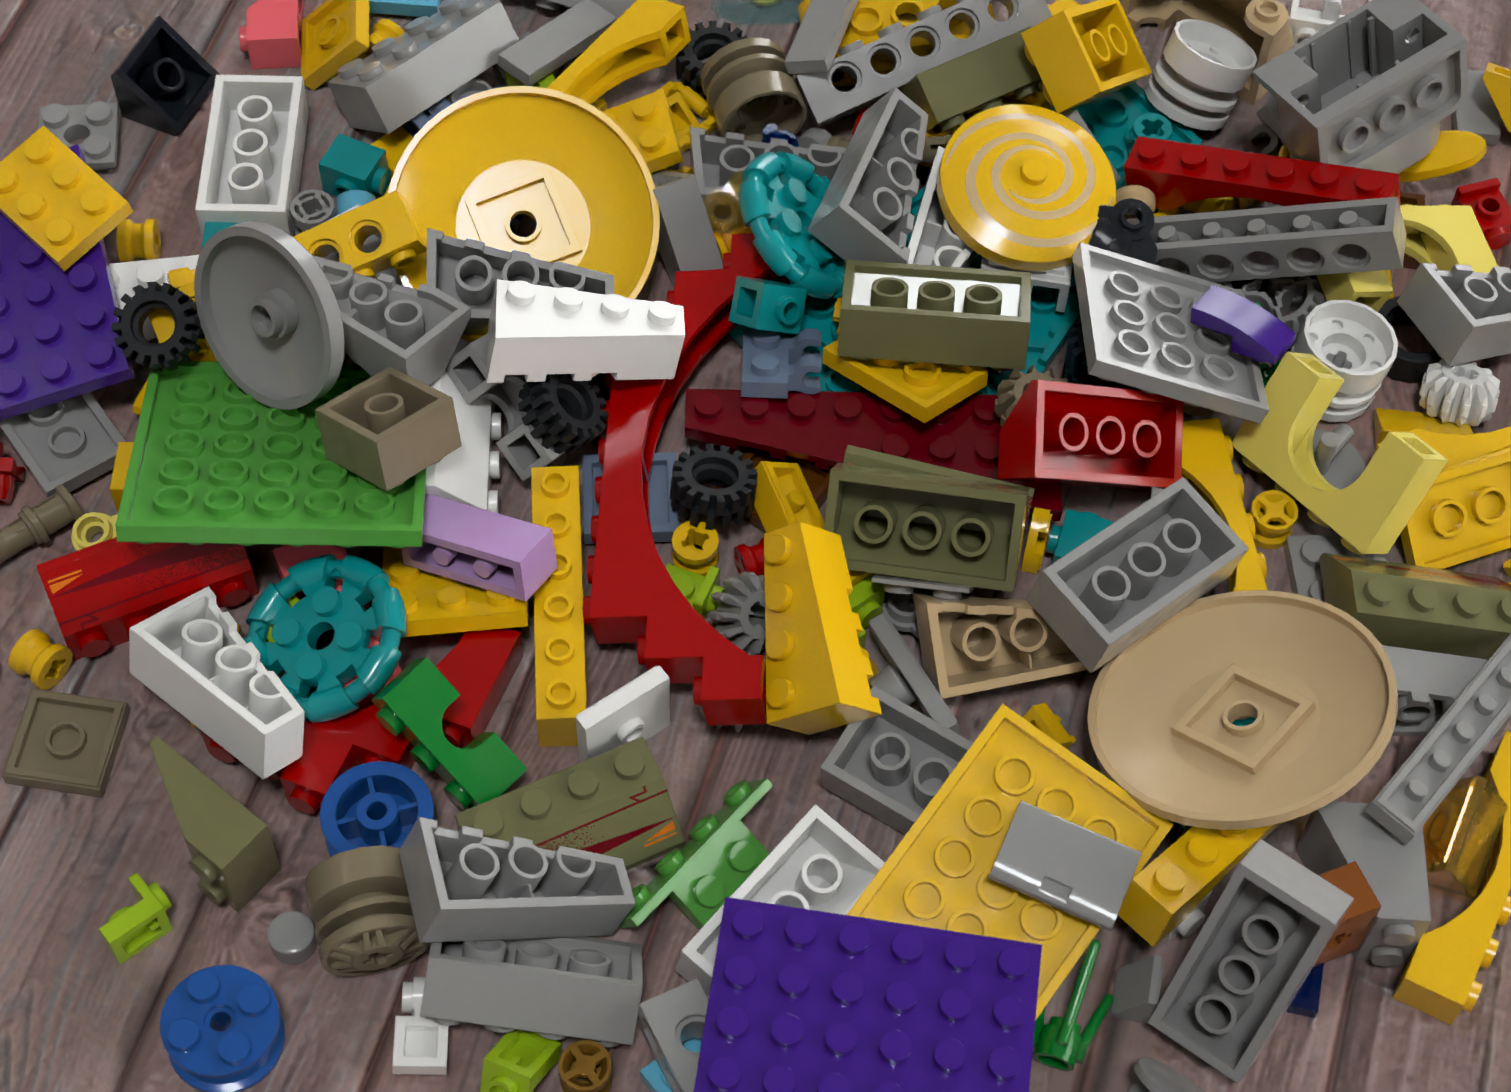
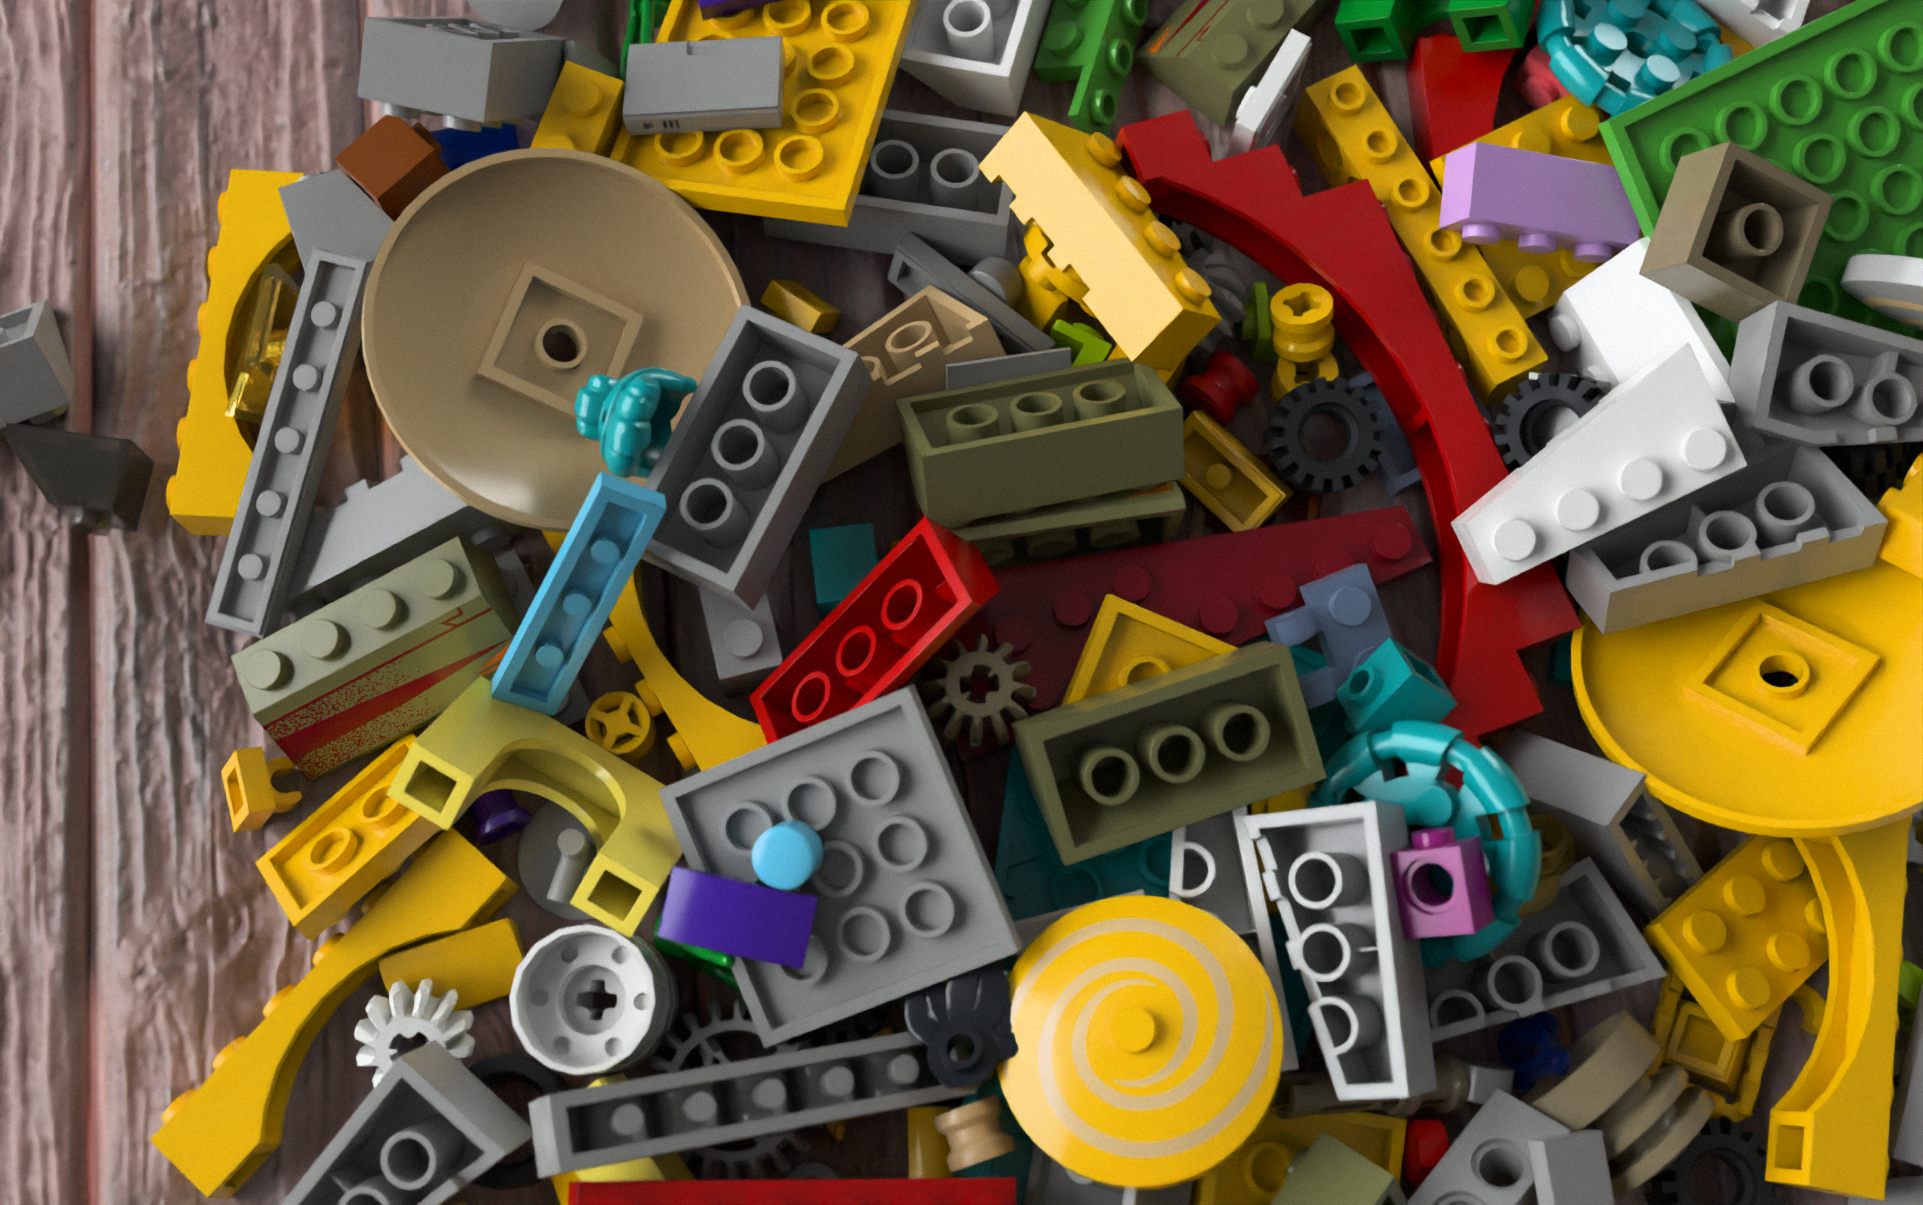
camera: 155 degrees right, 15 degrees up
none -> medium azure plate [491,471,667,716]
none -> teal hair [574,367,697,478]
none -> medium azure piece [752,820,823,890]
none -> yellow wheel [1270,283,1334,362]
none -> magenta brick [1390,827,1495,939]

